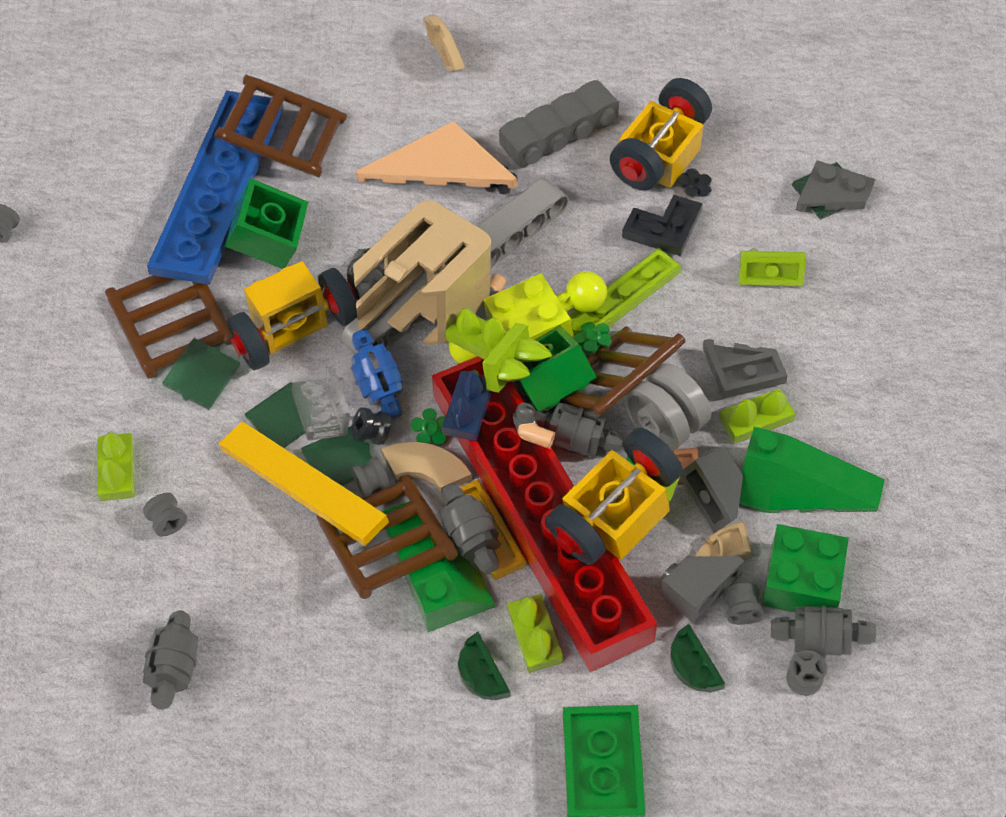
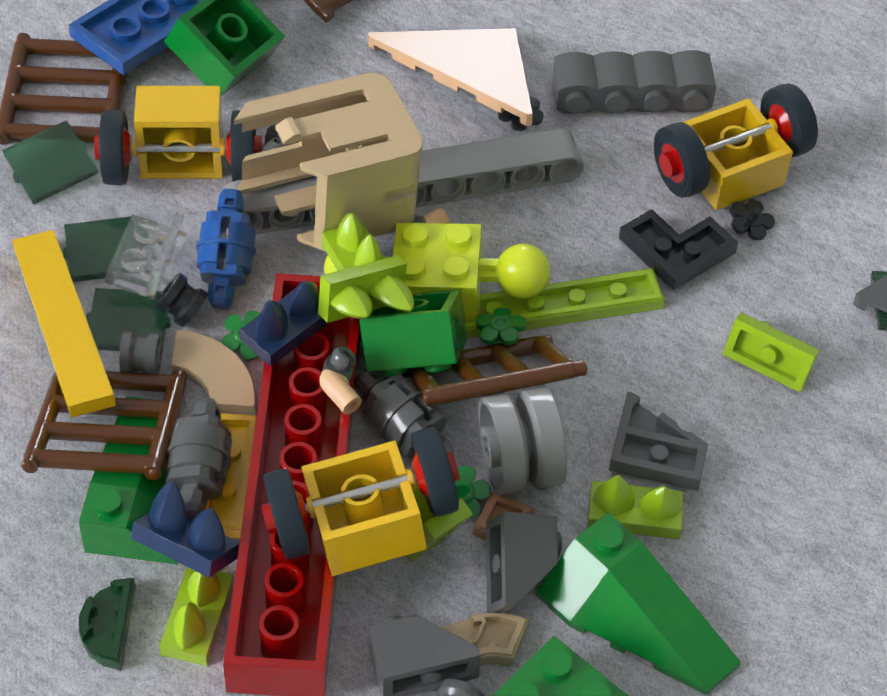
camera: 25 degrees right, 5 degrees down
none -> dark blue tile [131,481,240,578]

